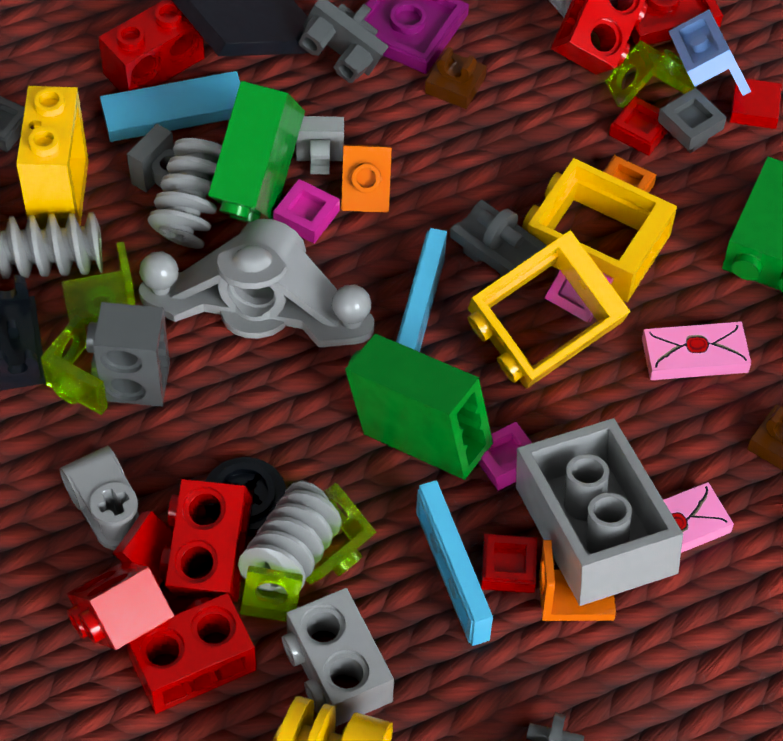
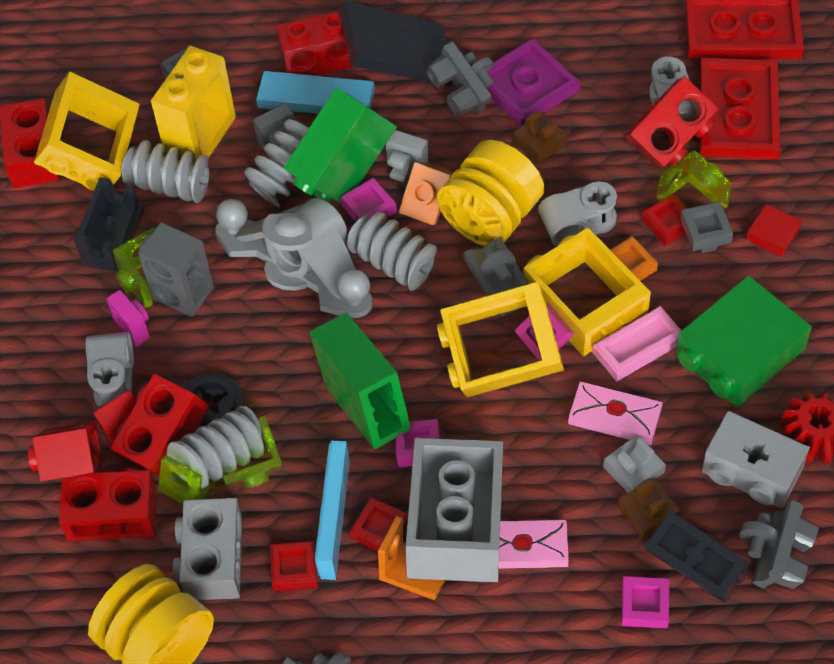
camera: 30 degrees right, 0 degrees up
clear neon green bracket [62,241,135,327] -> none
medium azure tile [396,228,447,352] -> none
light blue panel [668,9,751,96] -> none
none -> dark pink plate [106,290,150,347]
none -> red tile [270,540,318,592]
none -> light grey piece [346,211,437,292]
none -> yellow wheel [437,139,544,246]
none -> light grey piece [538,181,617,246]
none -> bright pink tile [592,306,682,382]
none -> light grey tile [603,435,666,493]

